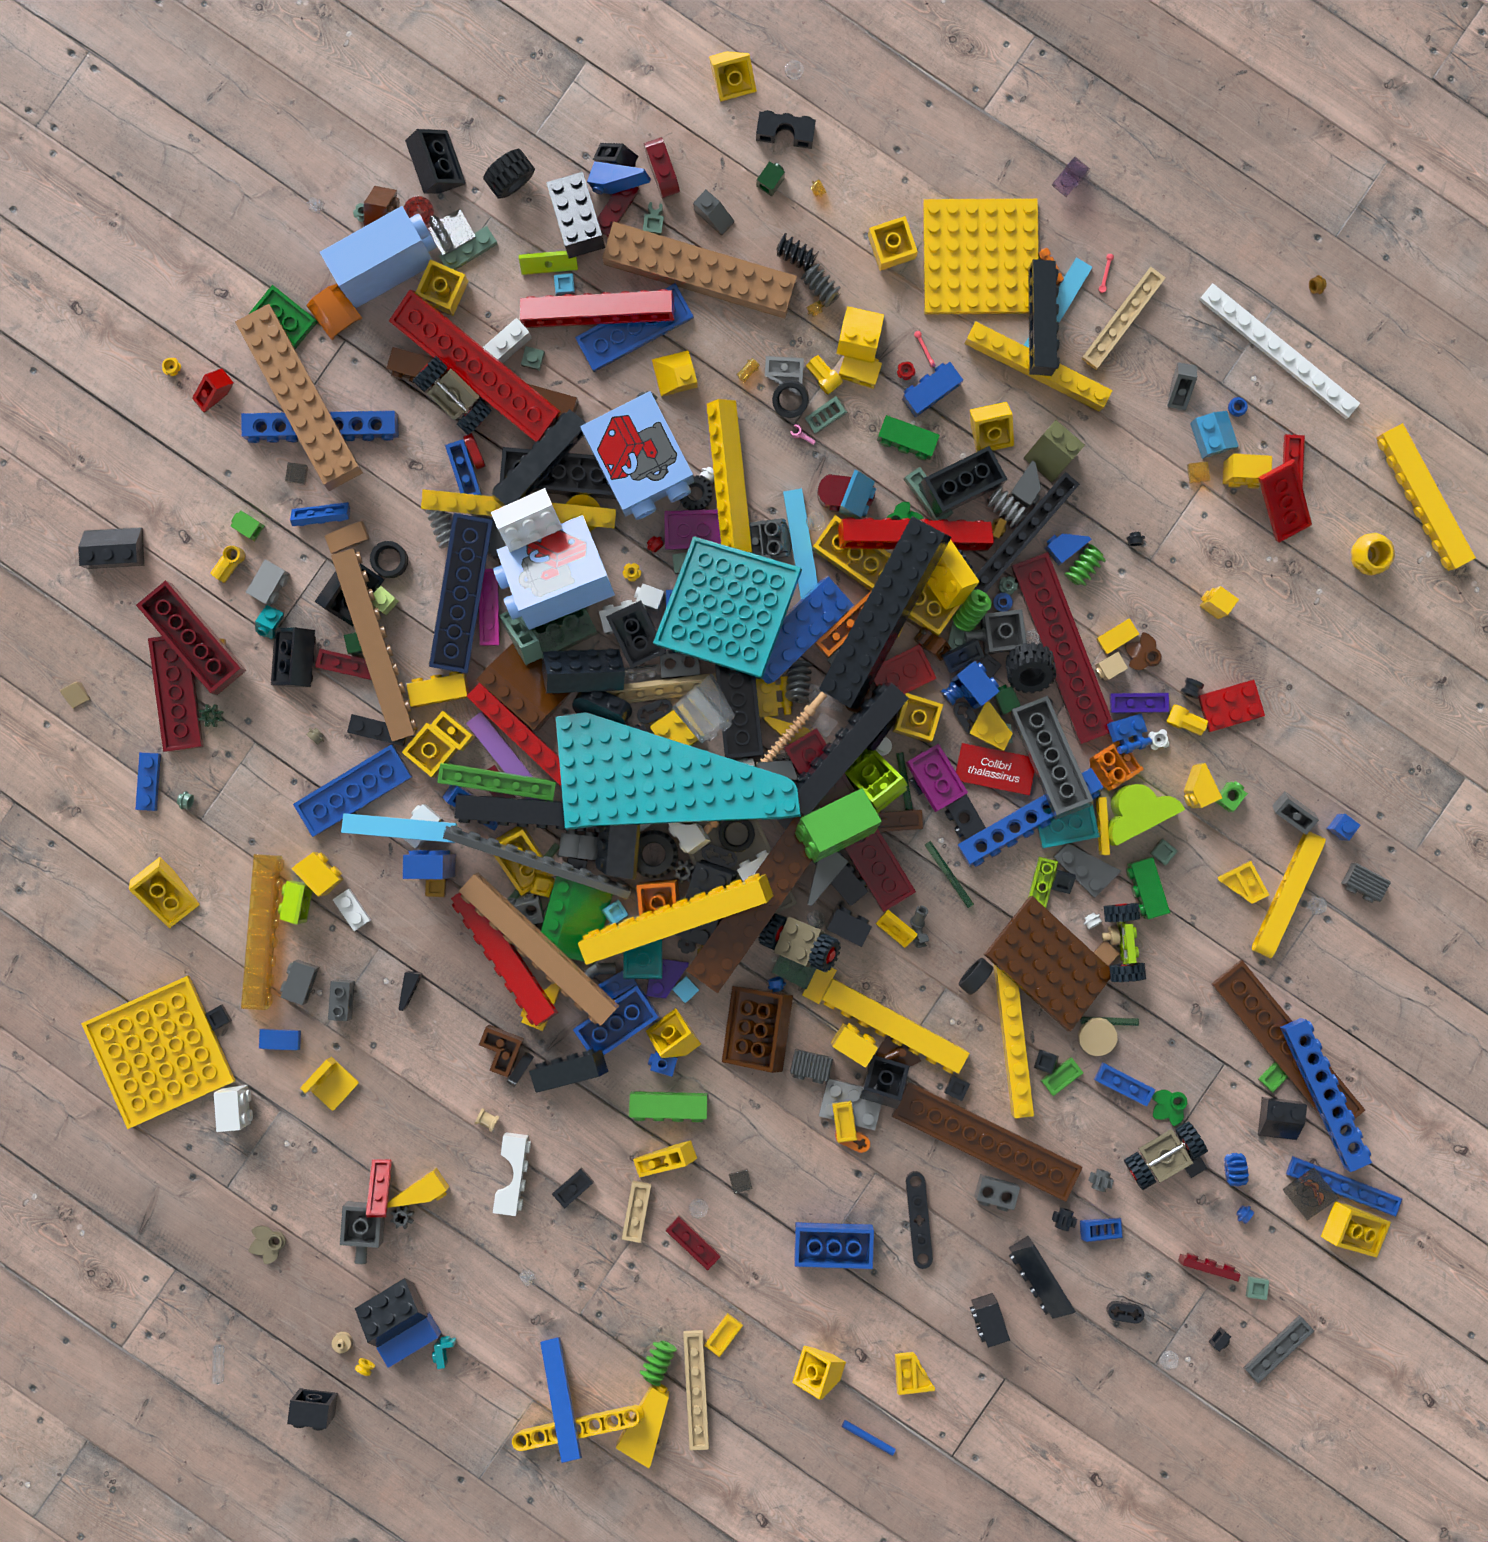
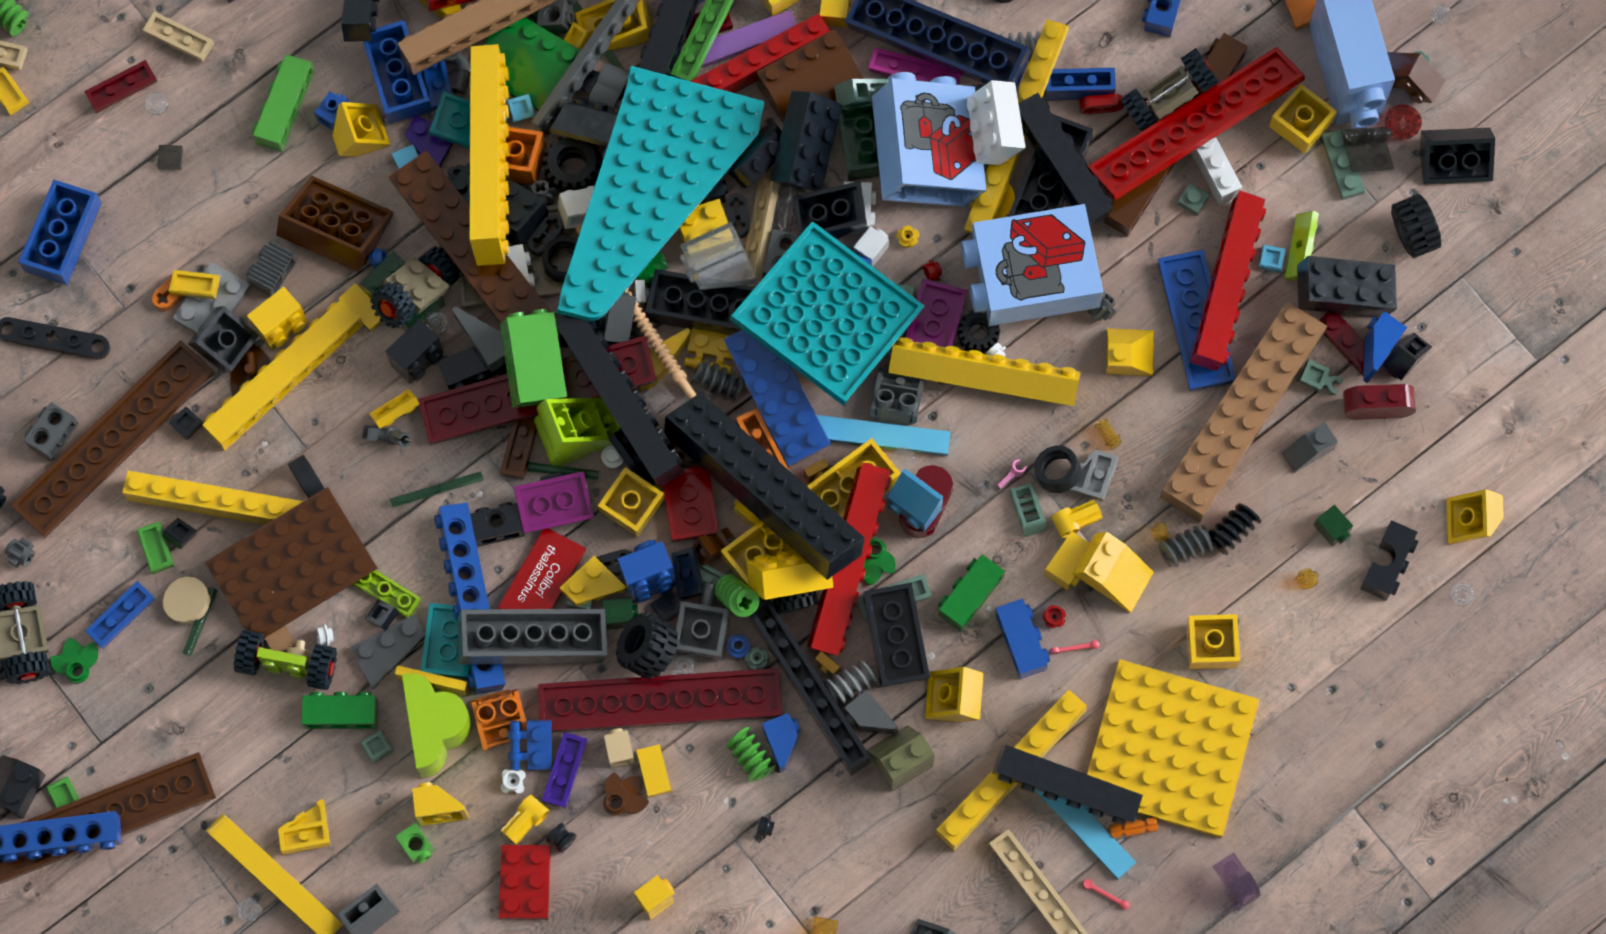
camera: 110 degrees right, 15 degrees down
yellow slope [633,1140,697,1177] -> none
none -> pearl gold plate [804,458,829,484]

